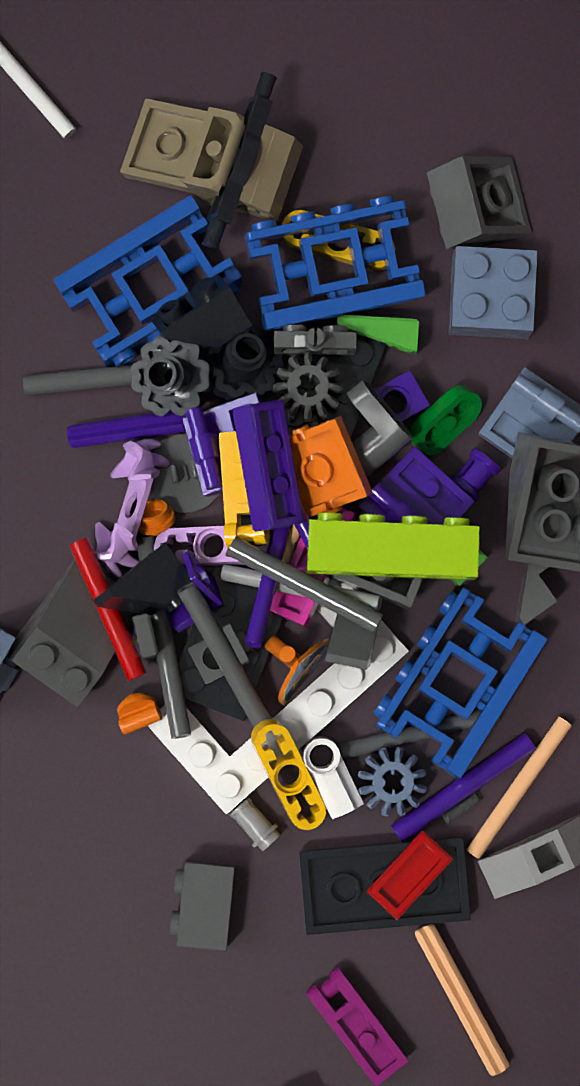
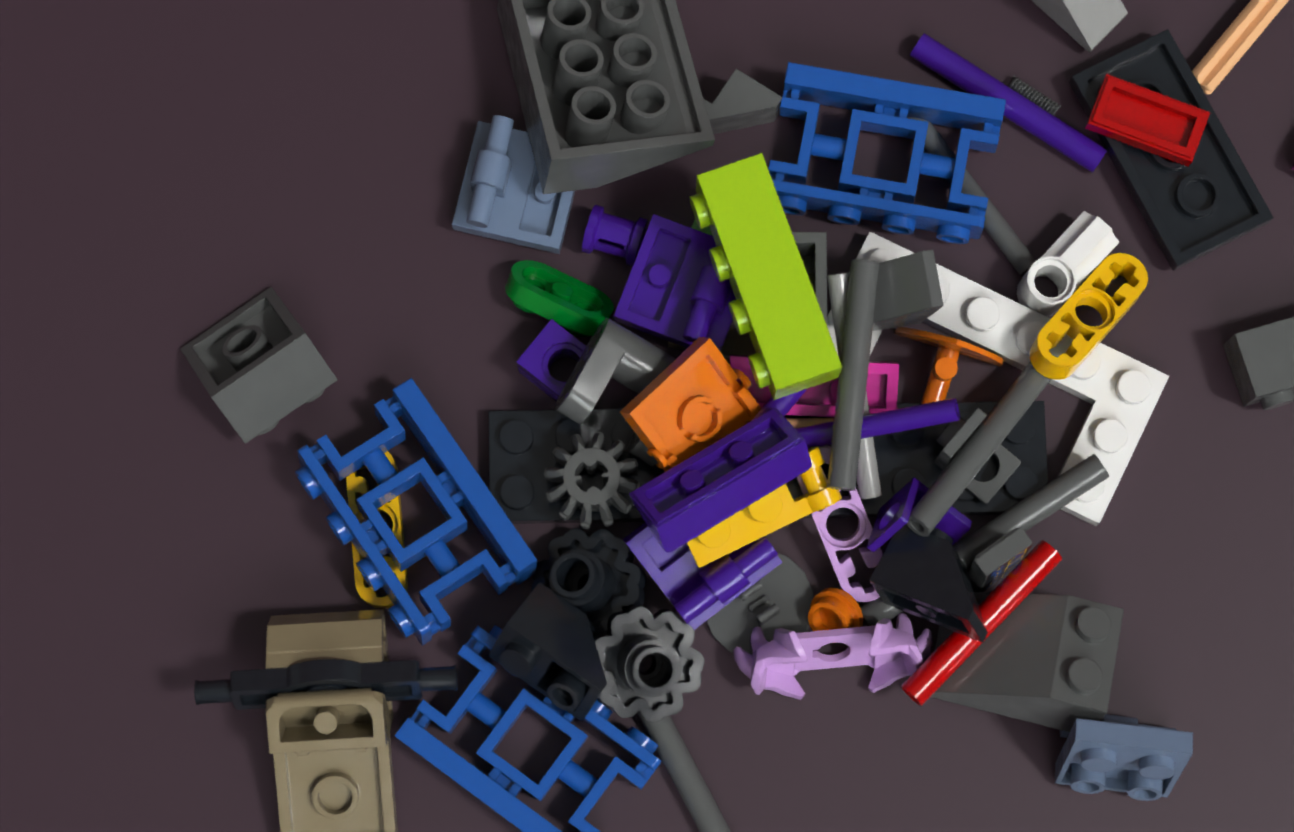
camera: 110 degrees left, 5 degrees down
dark purple axle [67,413,185,448] -> none
orange plate [117,693,162,735] -> none
light grey pin [229,798,281,851] -> none
dark grey plate [274,325,356,355] -> none
bright green slope [337,315,419,354] -> none
sand blue gear [358,747,427,816] -> none
sand blue brick [448,246,537,339] -> none
light nougat piece [466,717,572,859] -> none

